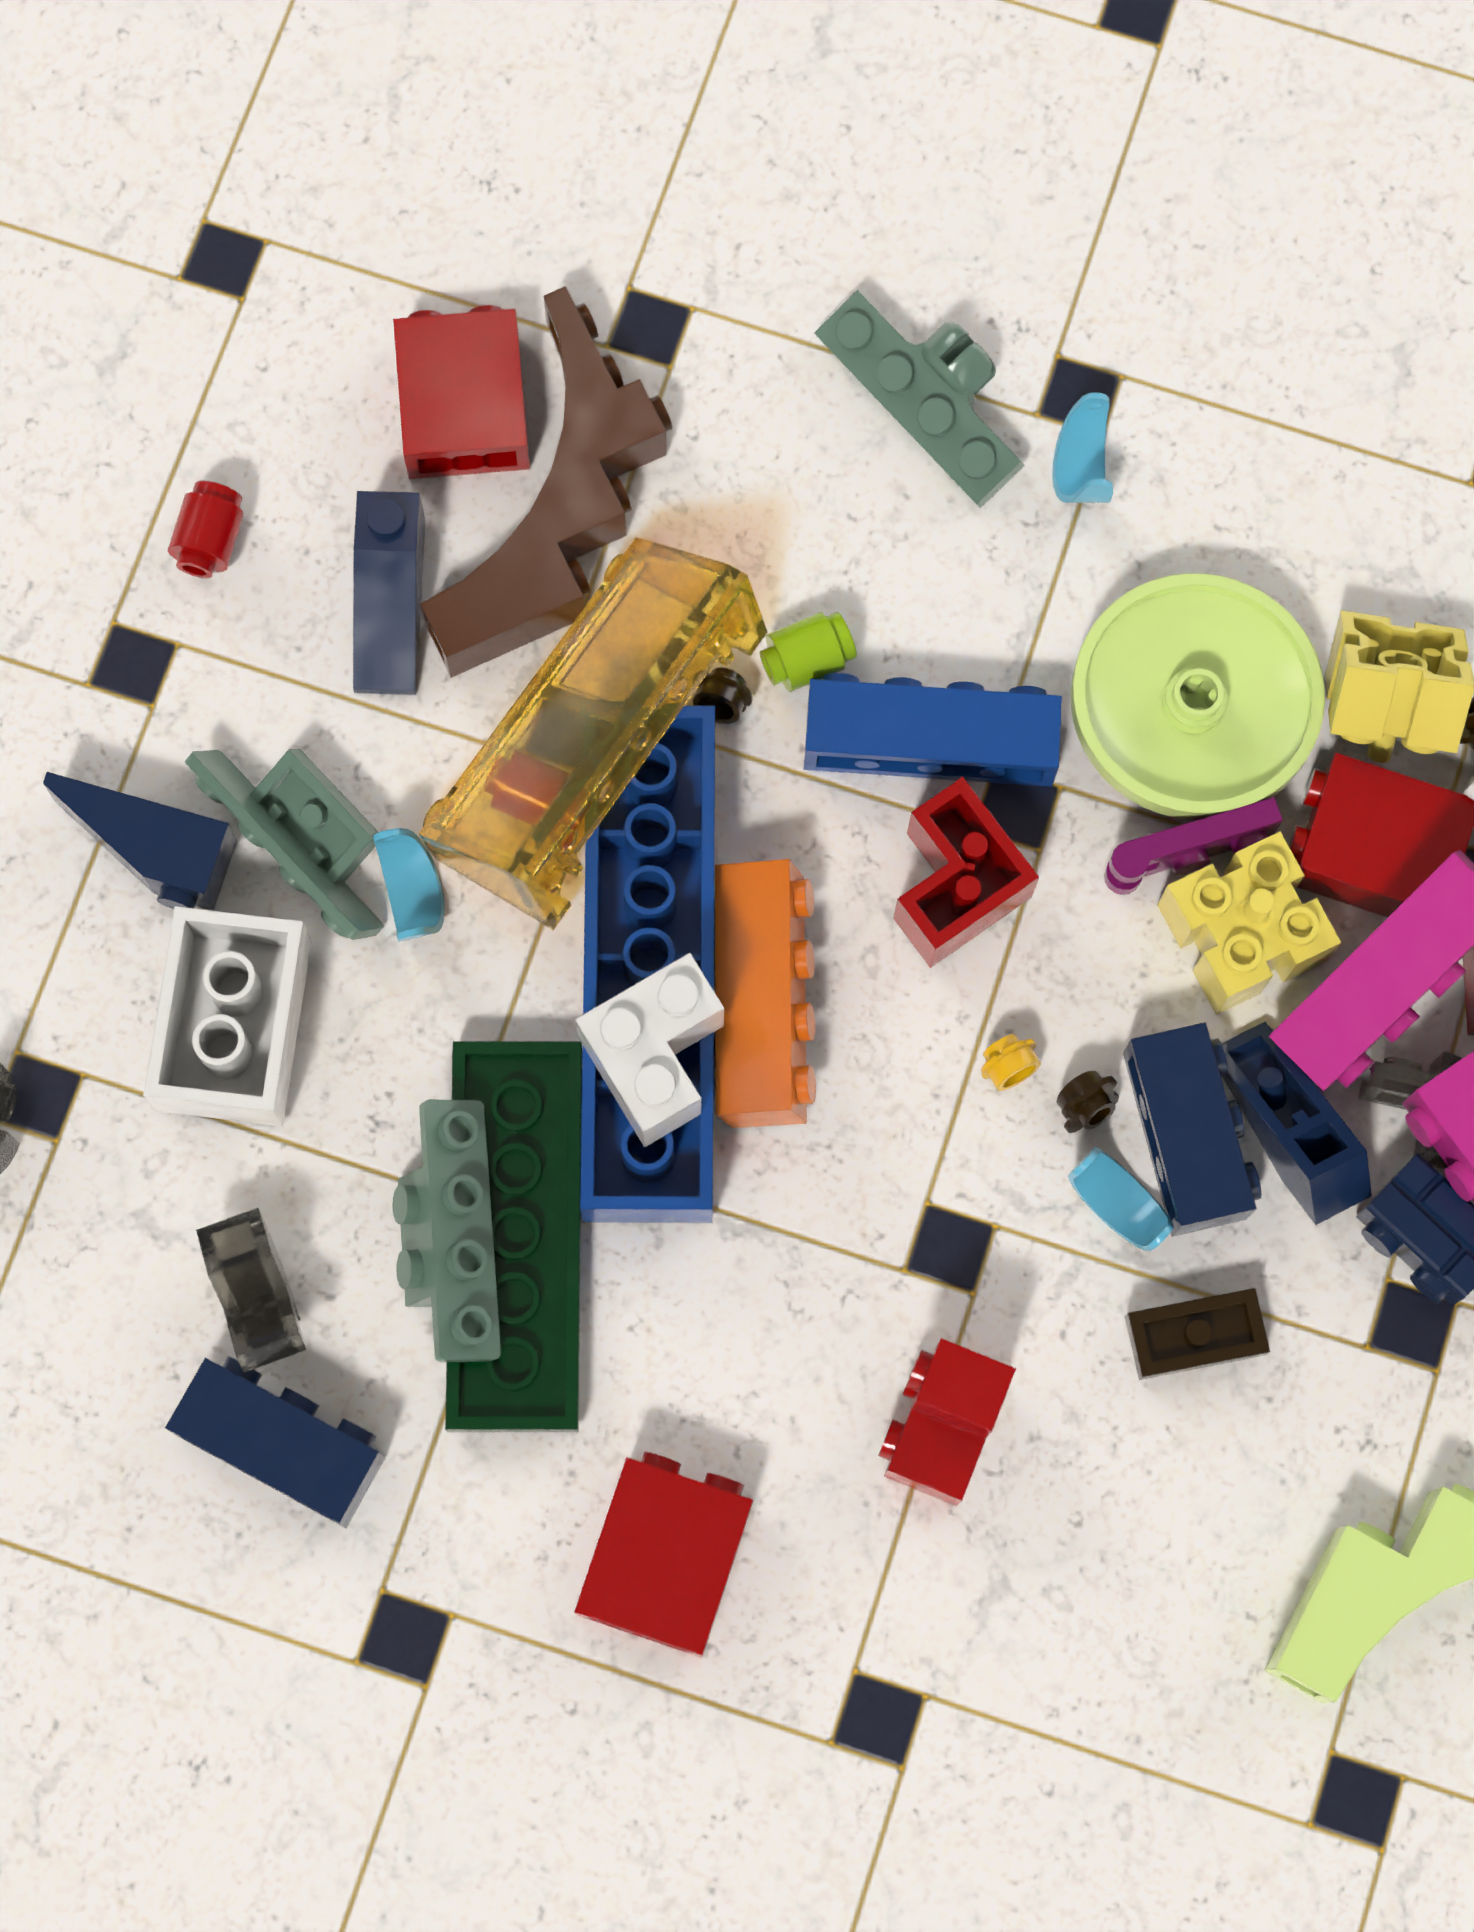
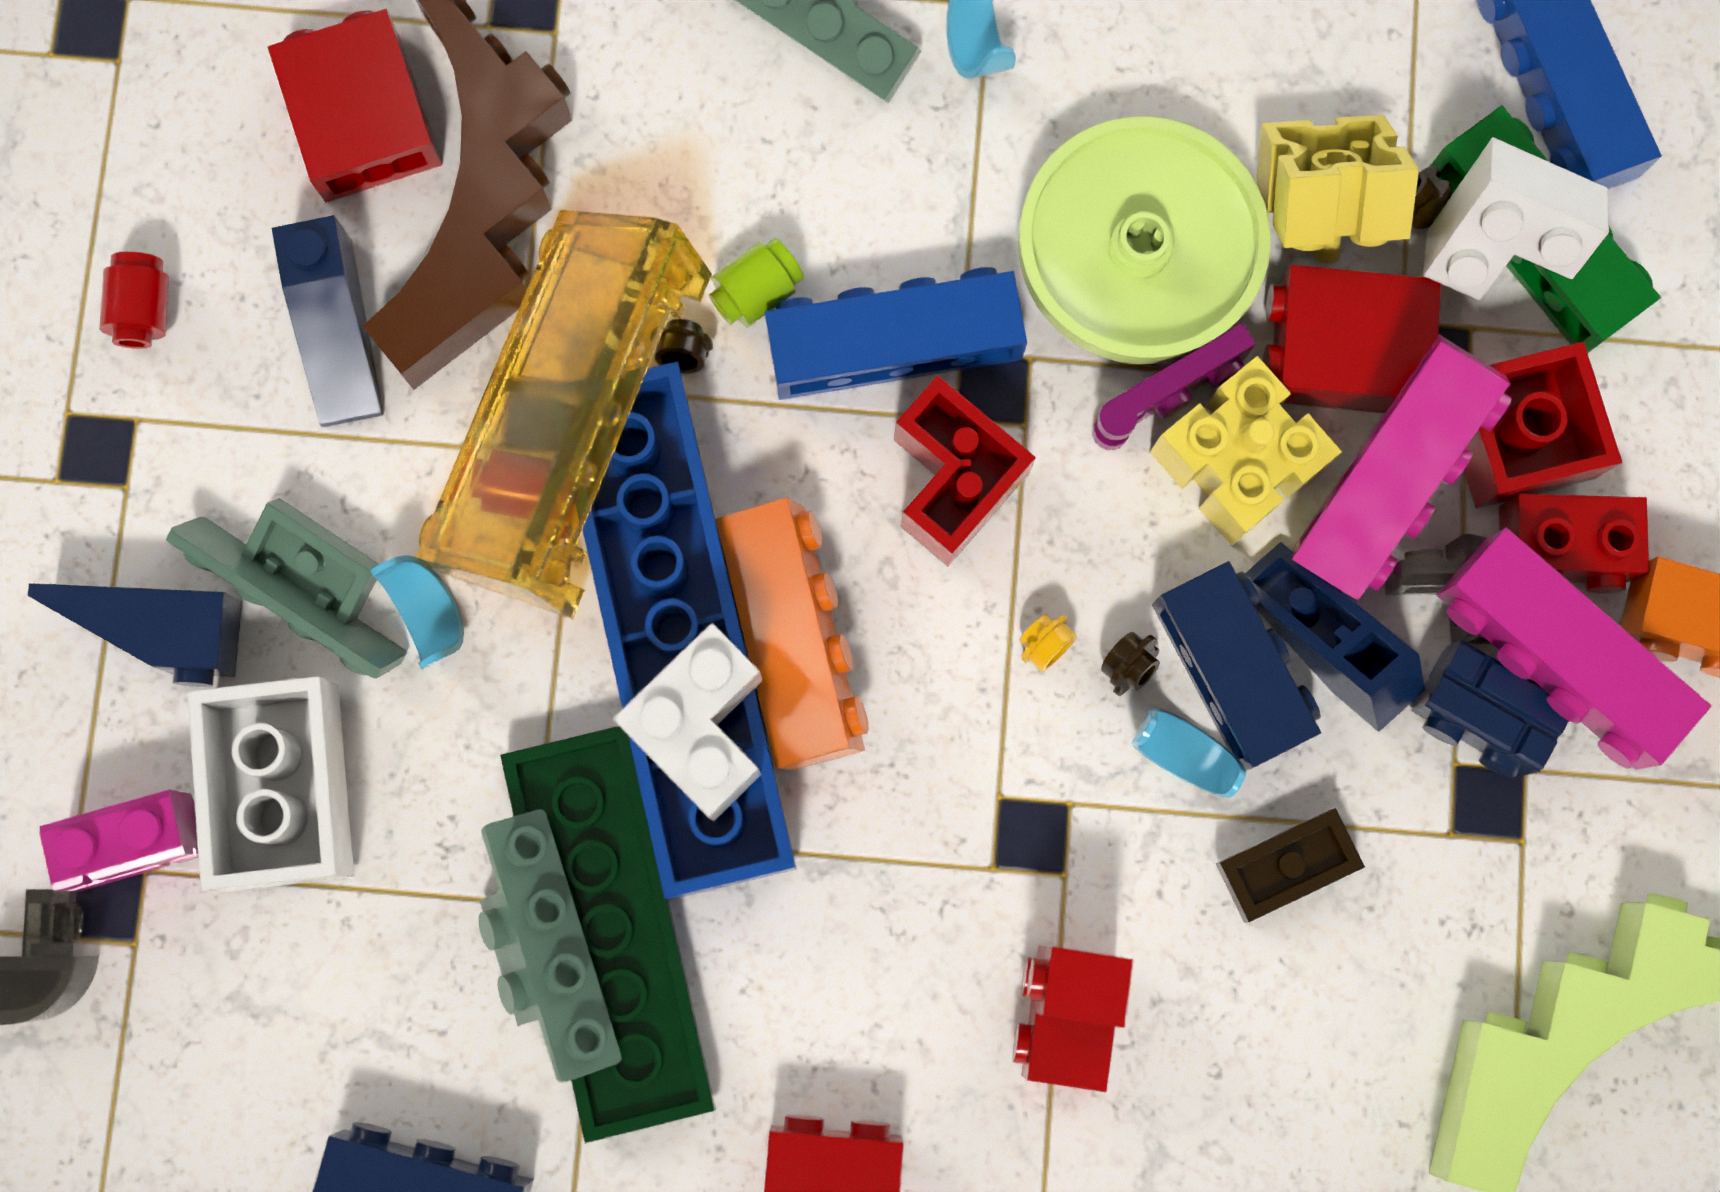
camera: 15 degrees left, 5 degrees up
clear smoke brick [196,1207,307,1373] -> none
none -> dark pink brick [39,789,199,892]

